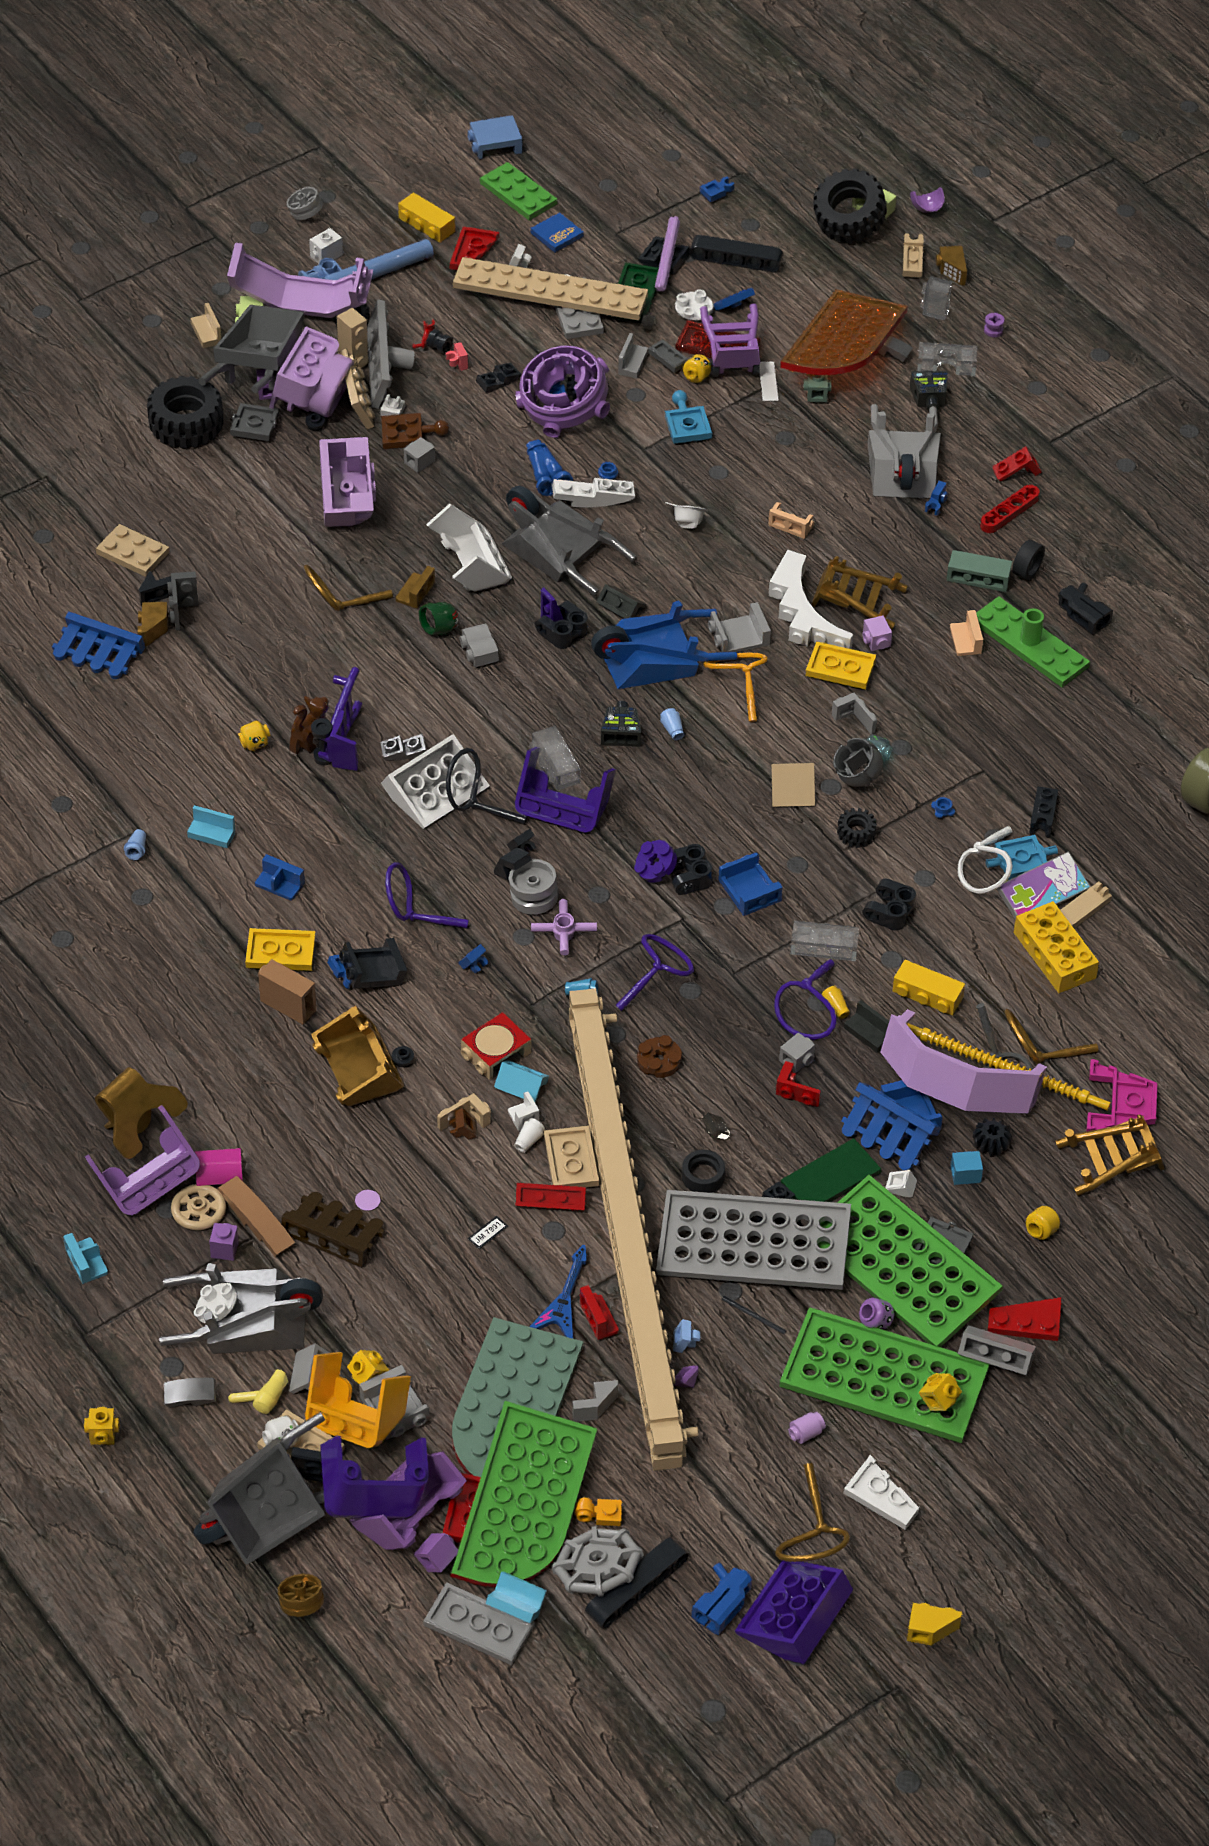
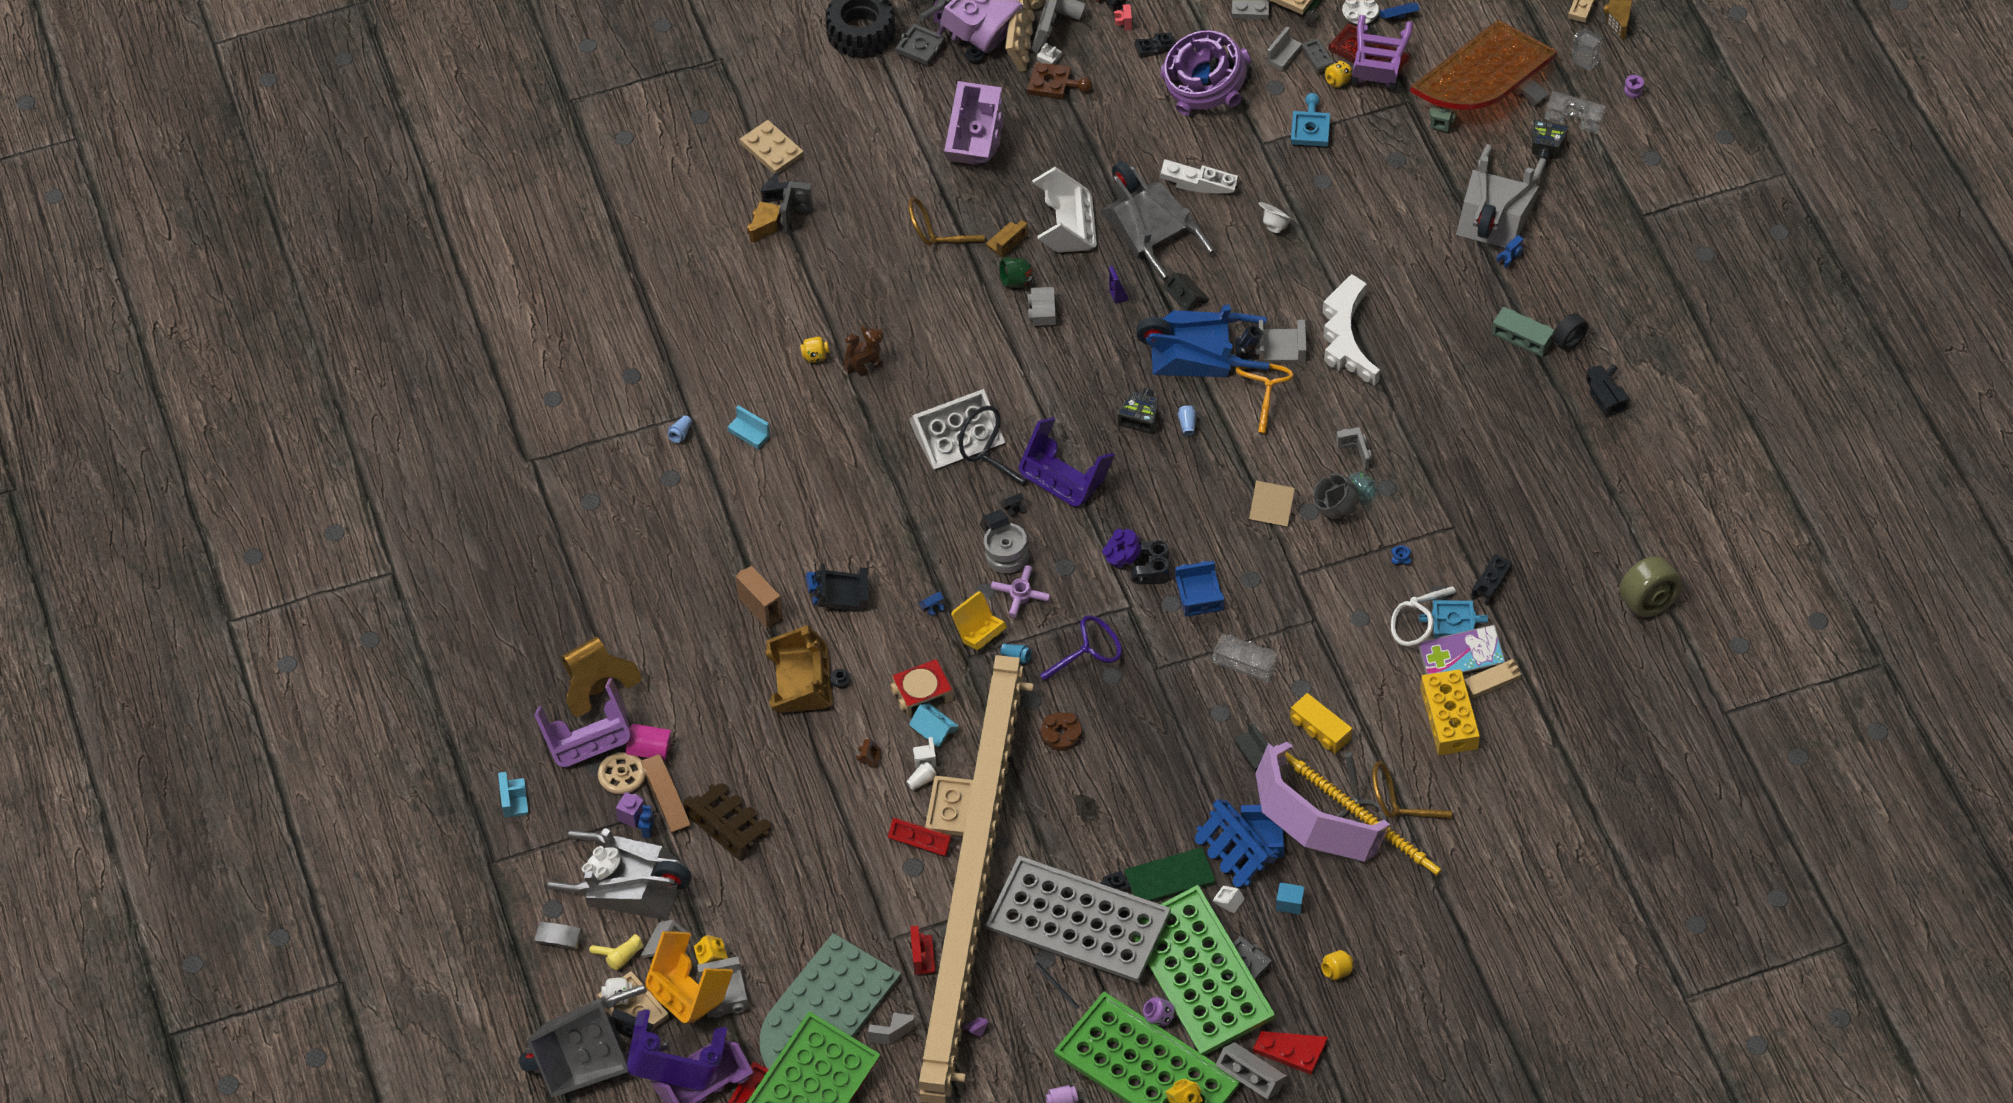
camera: 20 degrees right, 5 degrees up
blue fence [52,611,145,679] -> none
yellow brick [84,1407,119,1445] -> none
yellow plate [245,928,316,971] -> none
blue panel [255,854,305,901] -> none
dark purple hand [311,667,362,771] -> none
lavender sticker [355,1190,380,1211] -> none
flat silver slope [380,734,427,760] -> none
dark purple piece [385,862,469,928] -> none
light grey brick [404,437,435,473] -> none
tan bracket [437,1093,491,1131] -> none
sticker [467,1216,508,1249] -> none
blue piece [526,440,573,496] -> none
clear brick [530,726,581,791] -> none
blue piece [530,1244,586,1339] -> none
black piece [535,600,588,649] -> none
blue plate [598,462,618,480] -> none
light blue tile [673,1319,700,1353] -> none
black tyre [682,1150,725,1193] -> none
white sticker [760,362,778,401] -> none
light nougat hinge [768,502,814,539] -> none
dark purple piece [774,960,837,1040] -> none
red bracket [776,1061,821,1107] -> none
light grey brick [779,1032,815,1073] -> none
yellow plate [805,641,876,690] -> none
pearl gold hand [811,556,908,630] -> none
yellow cone [821,986,850,1019] -> none
black tyre [837,808,877,848] -> none
lavender brick [862,616,892,651] -> none
black piece [862,878,916,931] -> none
light nougat panel [950,610,983,656] -> none
black gear [973,1117,1012,1156] -> none
bright green plate [976,596,1090,687] -> none
red beam [980,485,1040,533] -> none
red bracket [993,446,1042,482] -> none
pearl gold hand [1055,1114,1165,1196] -> none
dark pink wing [1086,1059,1157,1132] -> none
none -> blue plate [638,805,654,839]
none -> yellow bracket [951,591,1007,650]
none -> black piece [1234,324,1263,360]

